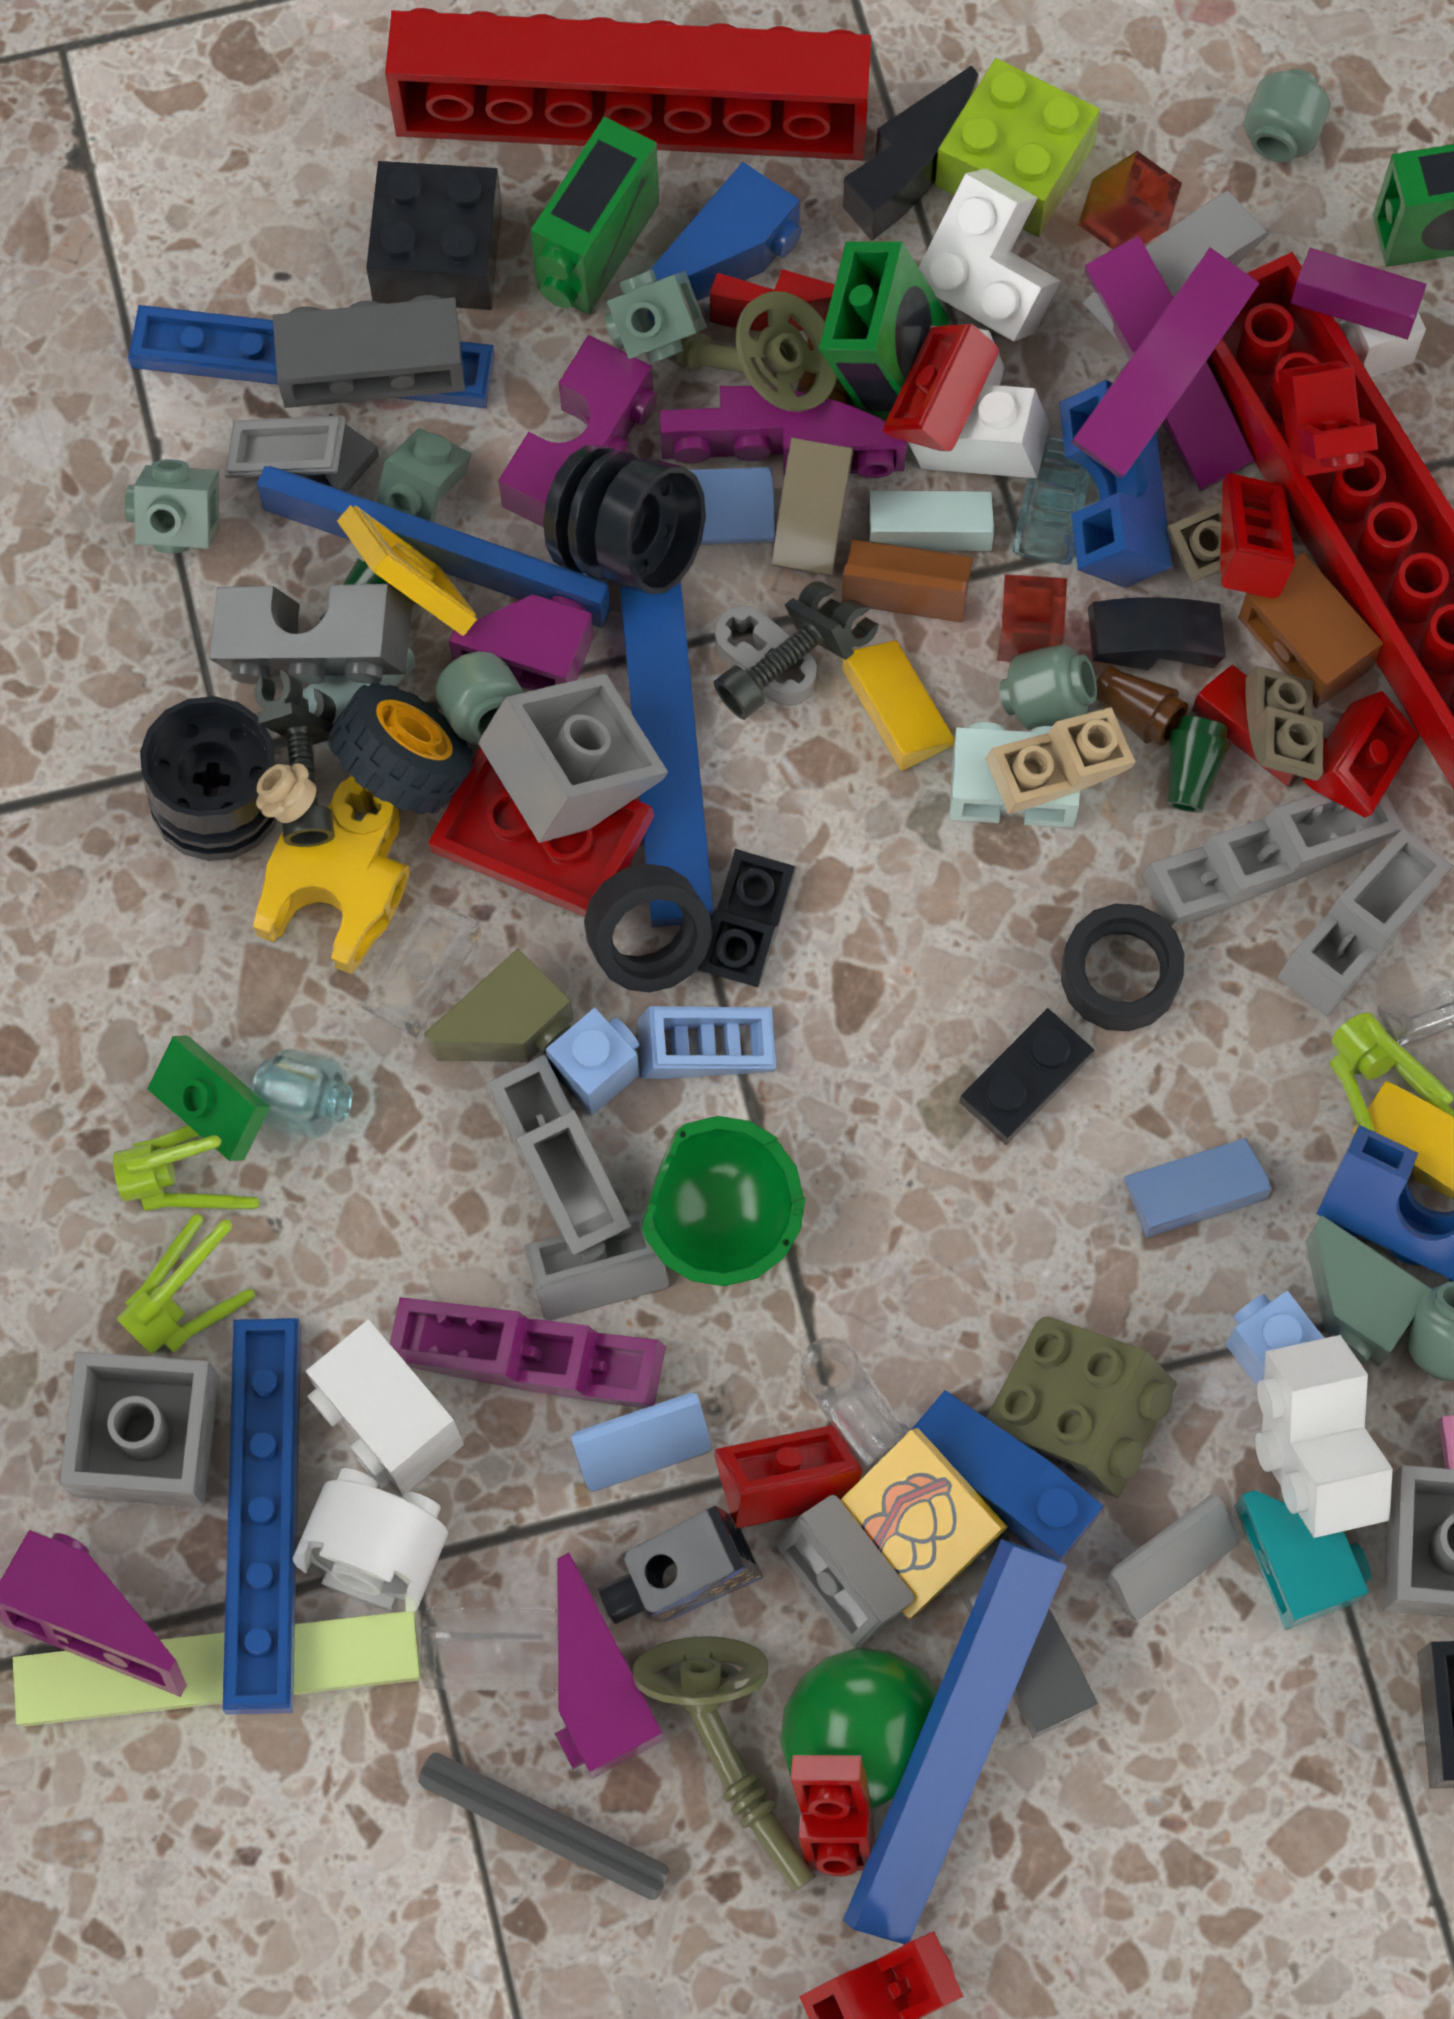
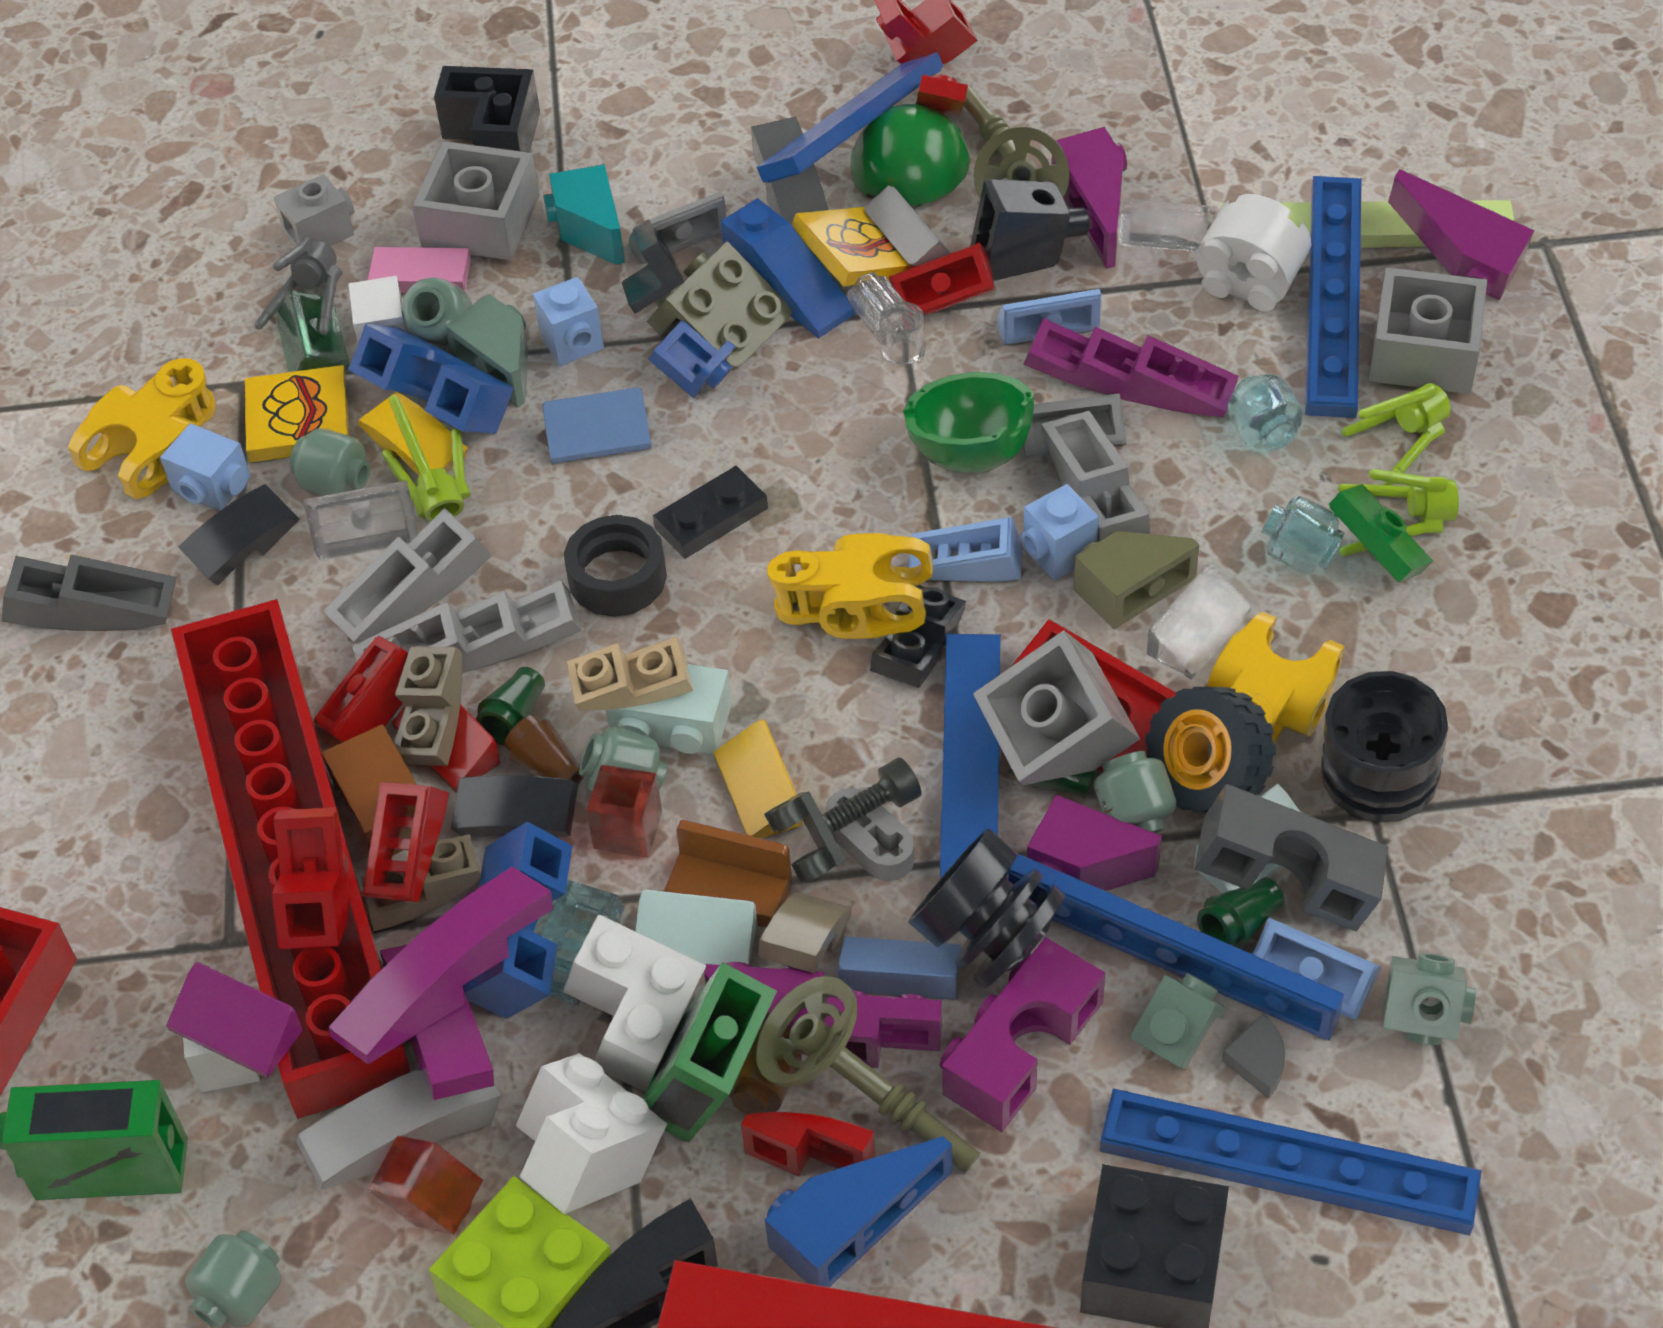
camera: 170 degrees left, 20 degrees down
light grey tile [225,415,346,478] -> none
pearl dark grey bar [254,670,336,847] -> none
tan plate [256,763,316,823] -> none
dark grey brick [273,295,465,408] -> none
white brick [306,1319,464,1495] -> none
yellow tile [337,505,477,636] -> none
dark grey axle [418,1752,670,1900] -> none
green brick [531,117,660,315] -> none
black tyre [584,864,712,993] -> none
sand green brick [605,269,707,364] -> none
red slope [882,323,999,452] -> none
white brick [1255,1335,1393,1538] -> none
none -> black panel [622,219,684,314]
none -> blue bracket [648,320,736,398]
none -> yellow piece [767,533,934,639]
none -> clear light blue head [1227,374,1304,451]
none -> light blue slope [1253,918,1383,1020]

